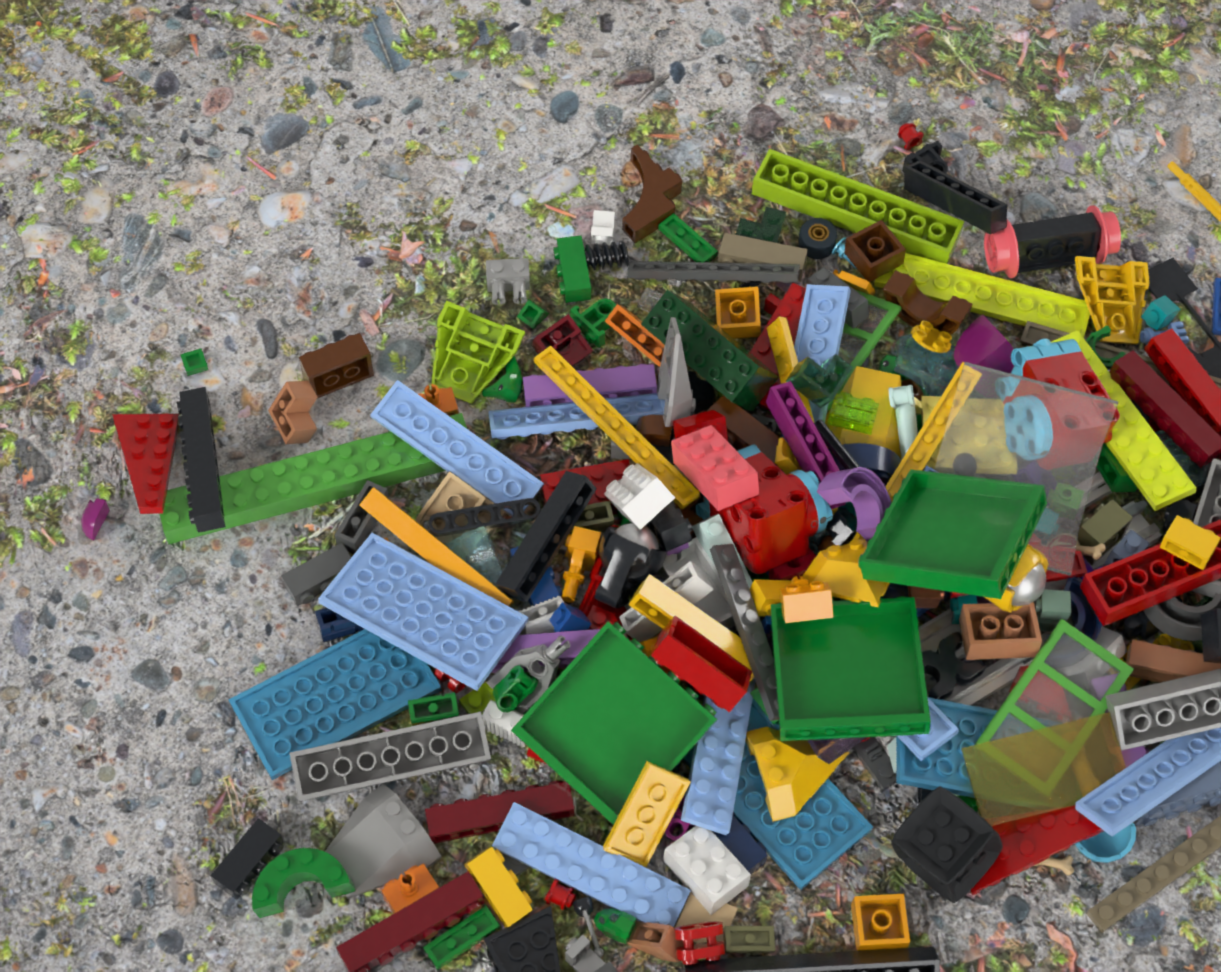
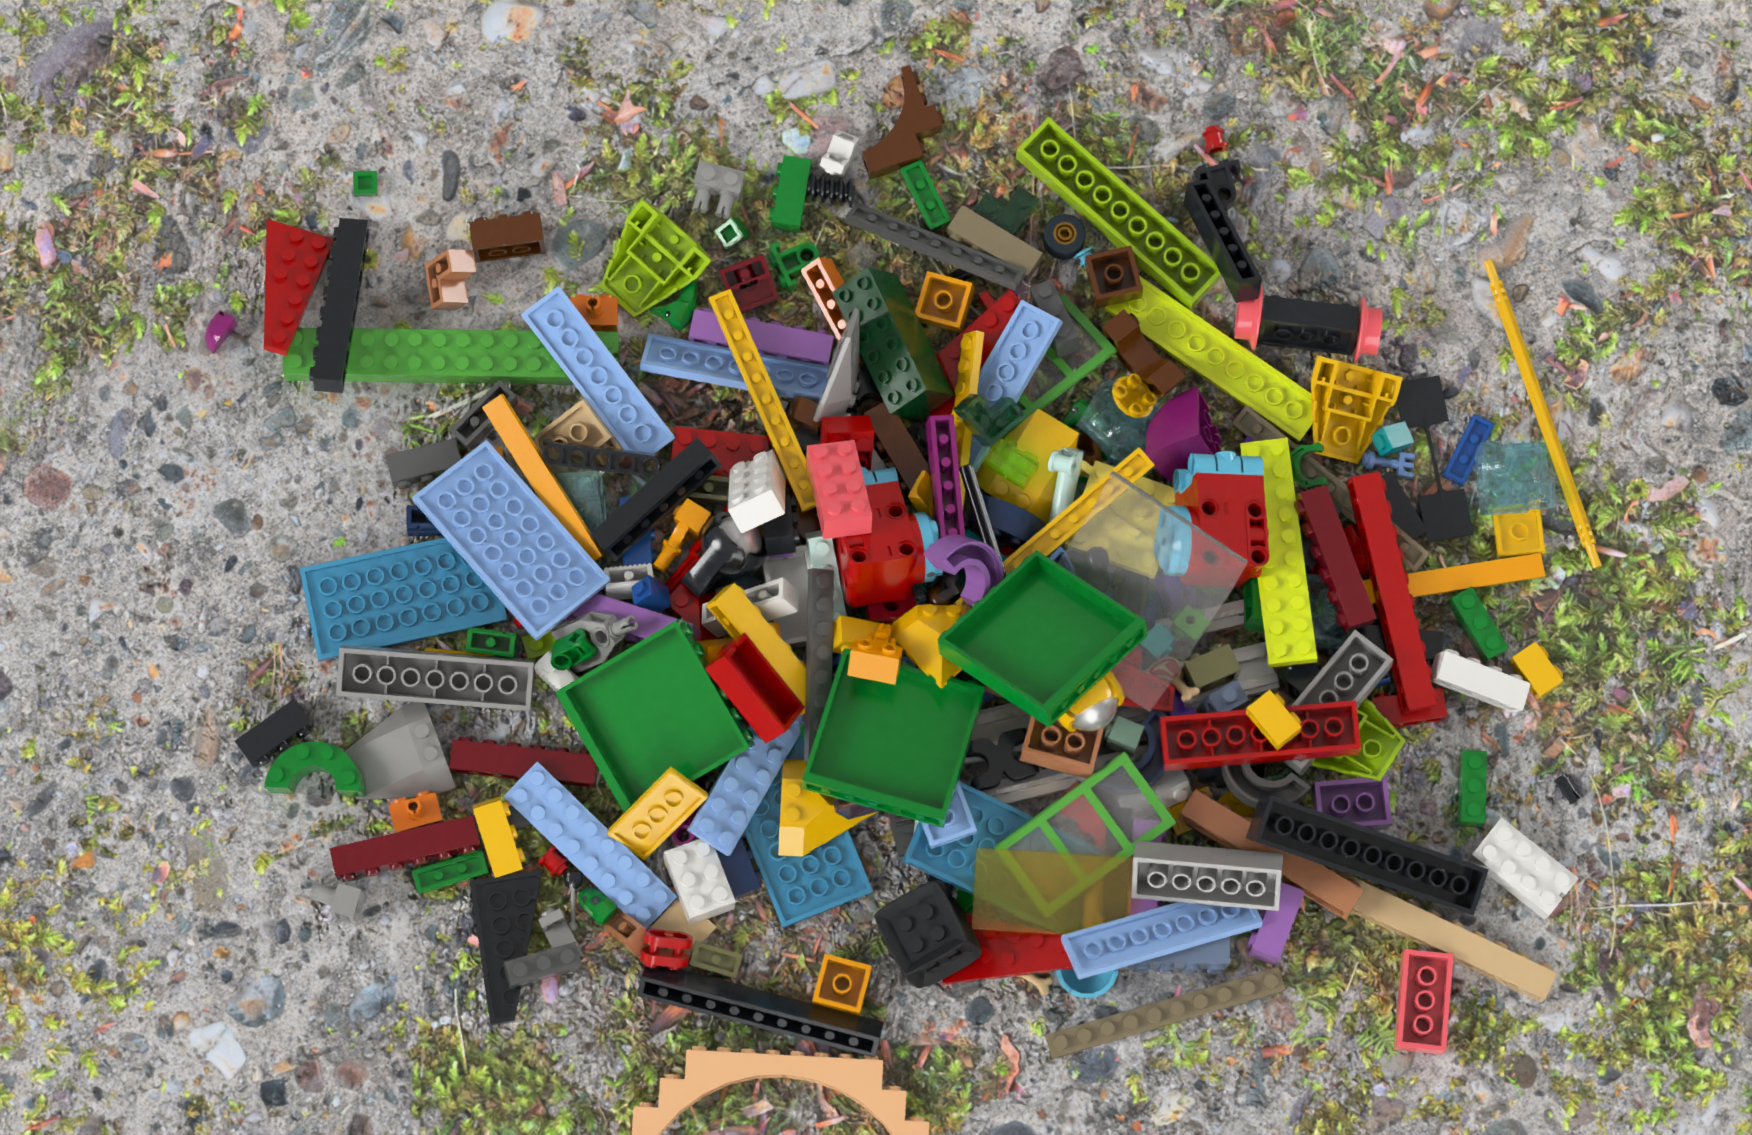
camera: 15 degrees right, 15 degrees up
light orange tile [833,269,876,296] -> none

